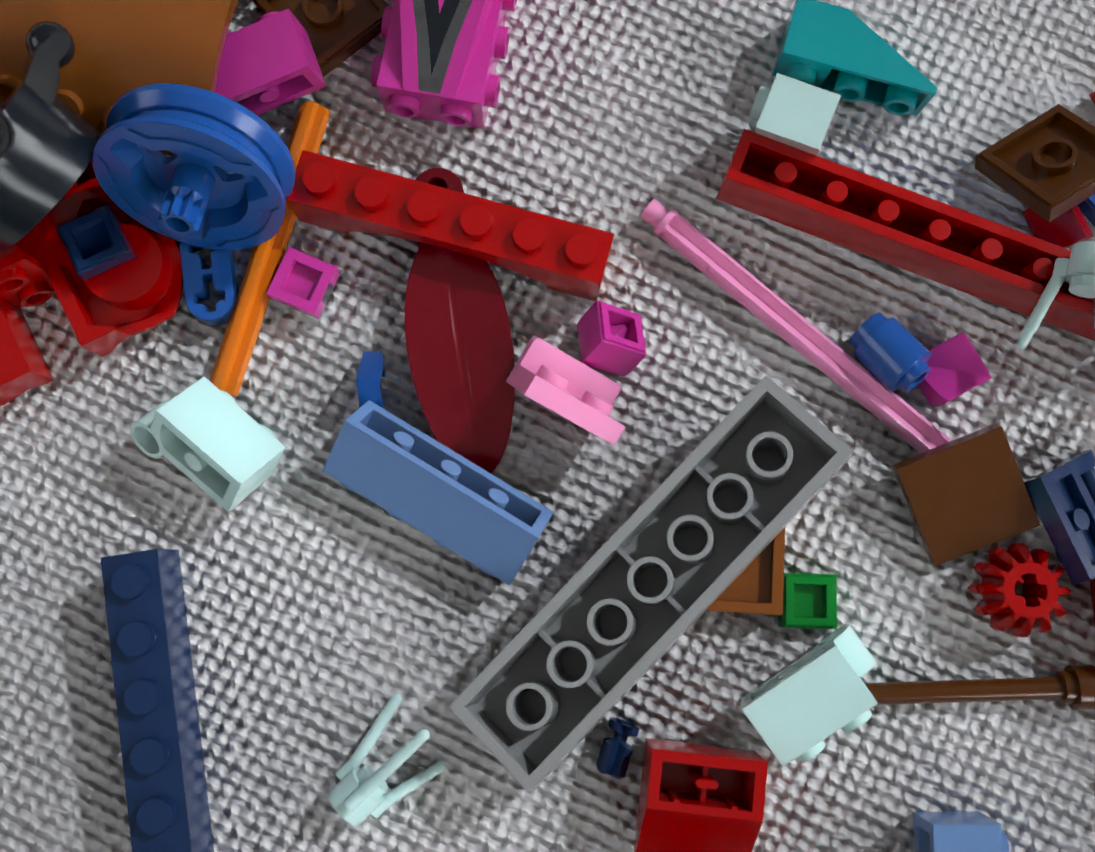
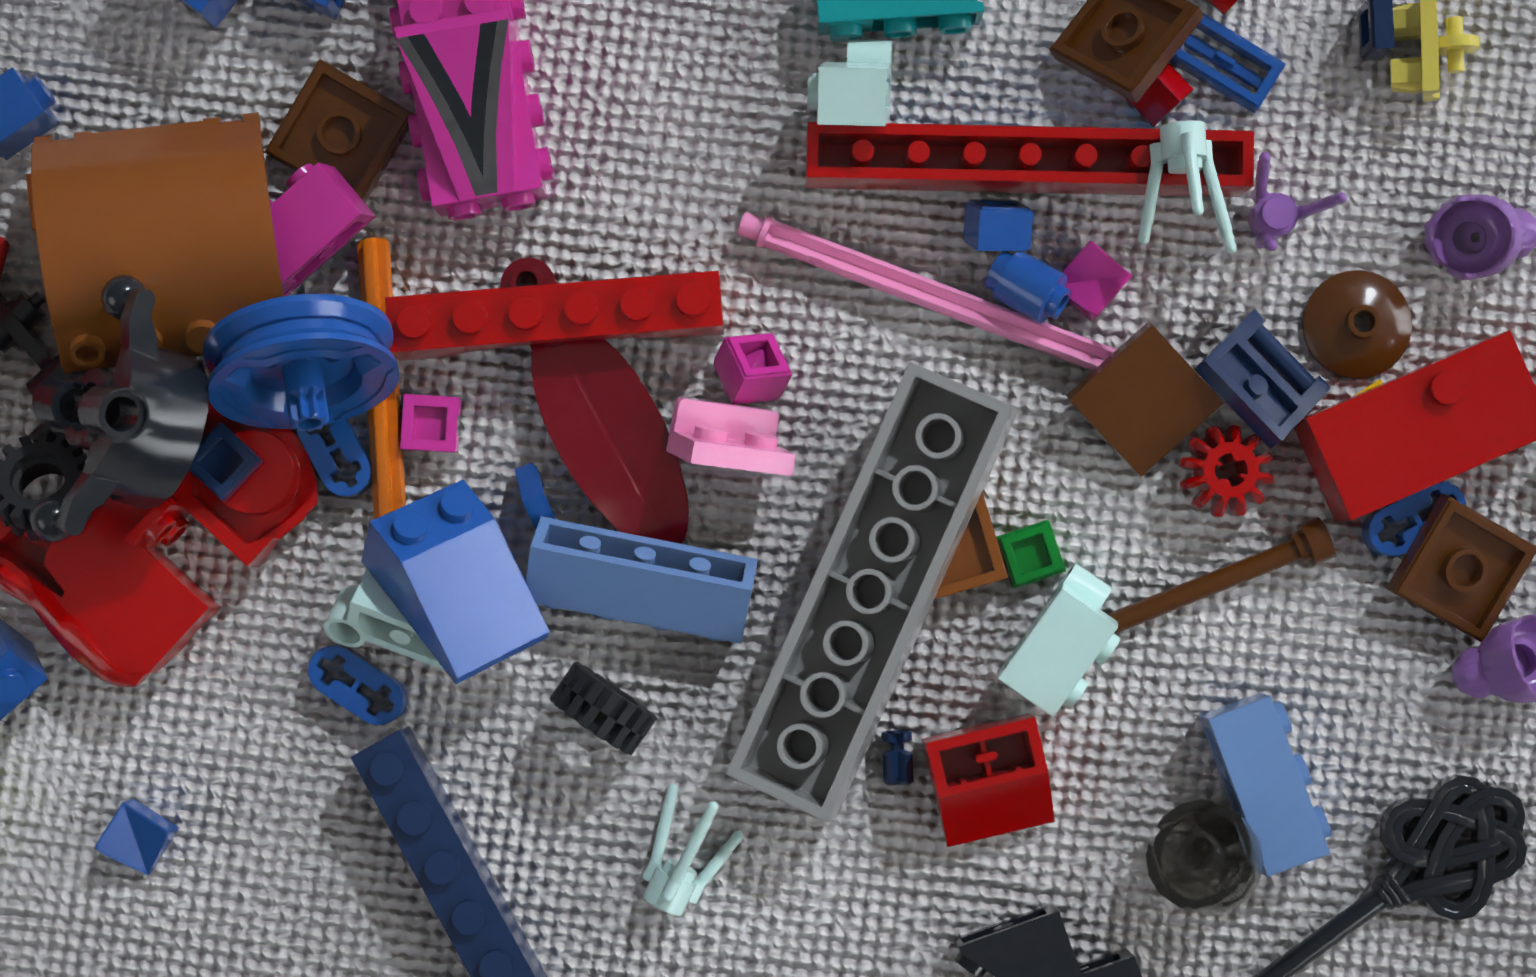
camera: 20 degrees left, 5 degrees up
none -> blue beam [308,645,407,725]
none -> slope [361,479,550,684]
none -> black tyre [550,662,657,755]
none -> blue slope [963,199,1034,251]

